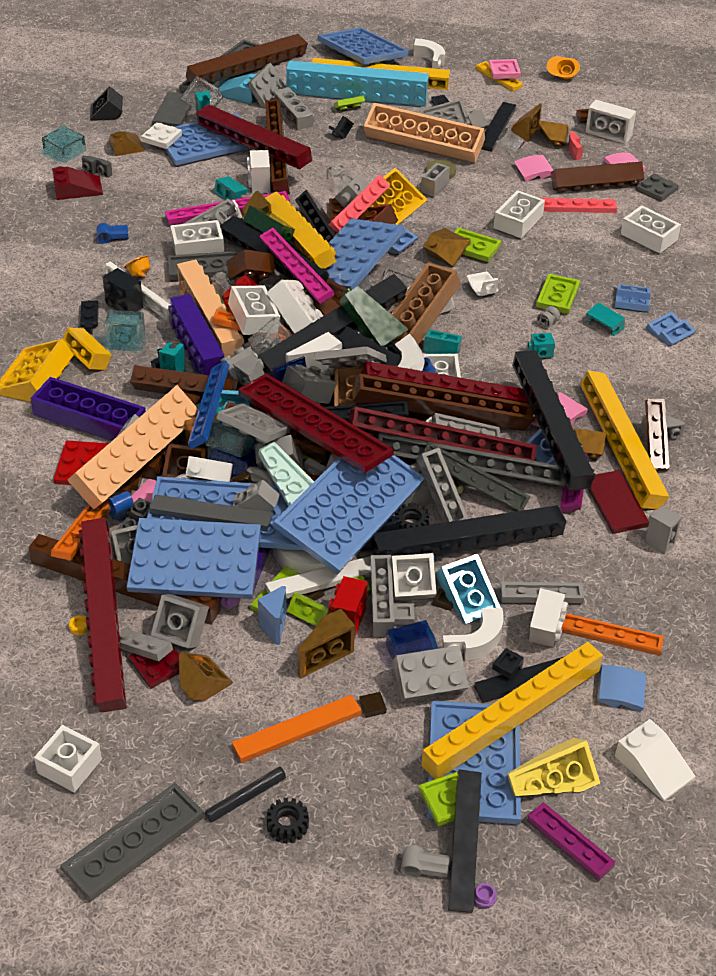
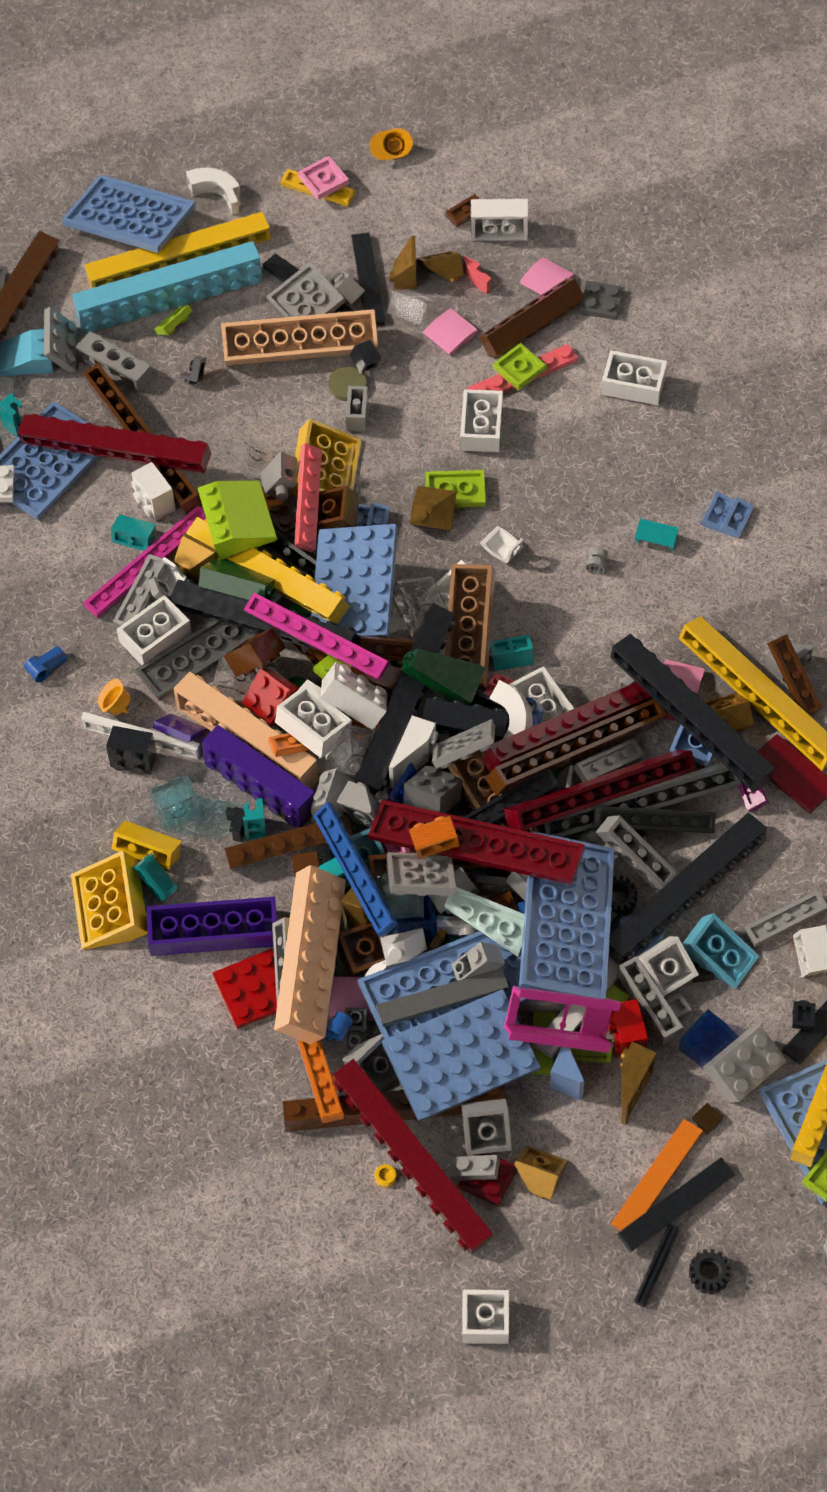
camera: 25 degrees left, 15 degrees up
dark grey plate [61,783,205,902] -> none
black hinge [80,300,99,335] -> none
white arch [442,608,503,661] -> none
teal brick [527,333,555,358] -> none
lime plate [536,274,580,314] -> none
medium blue slope [615,284,651,312] -> none
none -> teal hinge [132,853,178,901]
none -> tile [152,713,207,743]
none -> lime slope [198,480,277,560]
none -> black panel [350,340,382,374]
none -> orange brick [409,816,460,859]
none -> lime tile [493,343,547,390]
none -> dark pink piece [504,986,621,1053]
none -> black tile [617,1157,735,1253]

